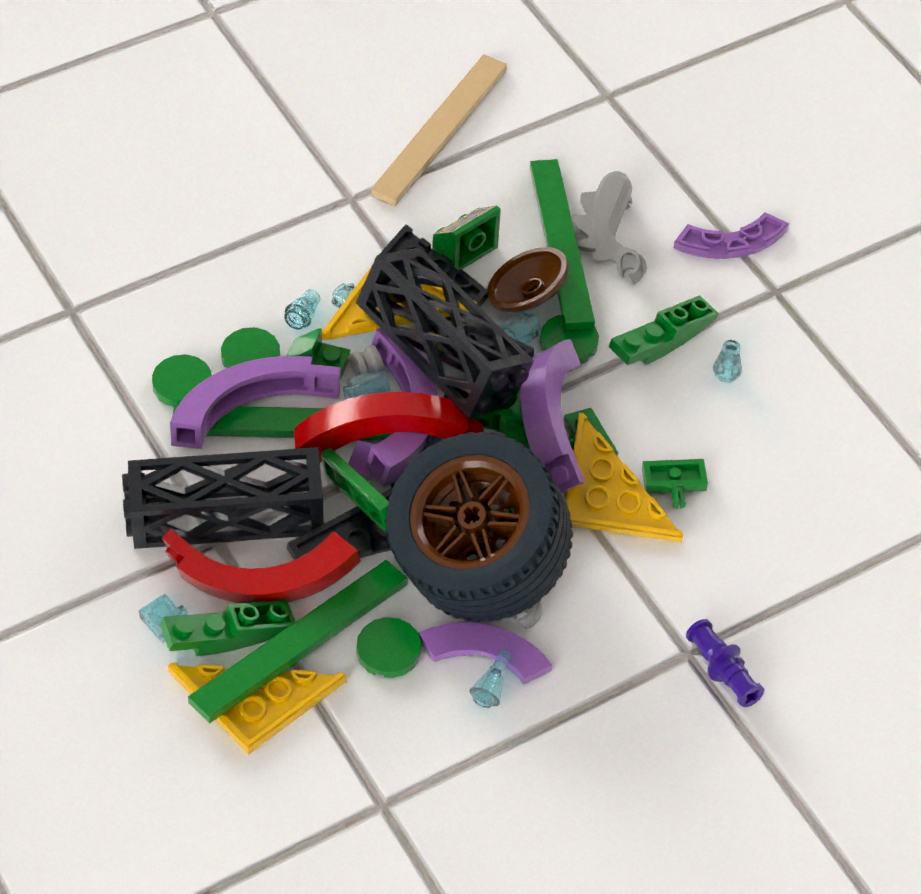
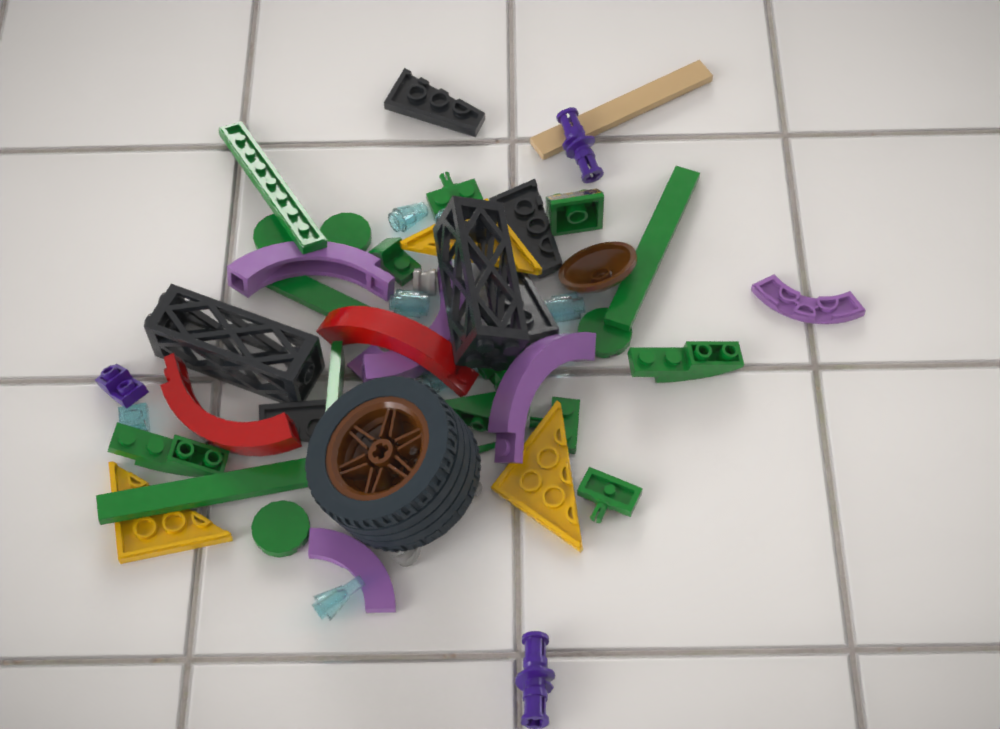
camera: 35 degrees right, 5 degrees up
light grey animal [571,171,647,284] -> none
clear light blue cone [713,340,742,382] -> none
none -> dark purple slope [95,364,149,409]
none -> tile [218,121,327,255]
none -> black wing [384,68,485,137]
none -> green plate [426,172,483,219]
none -> dark purple piece [556,107,604,183]

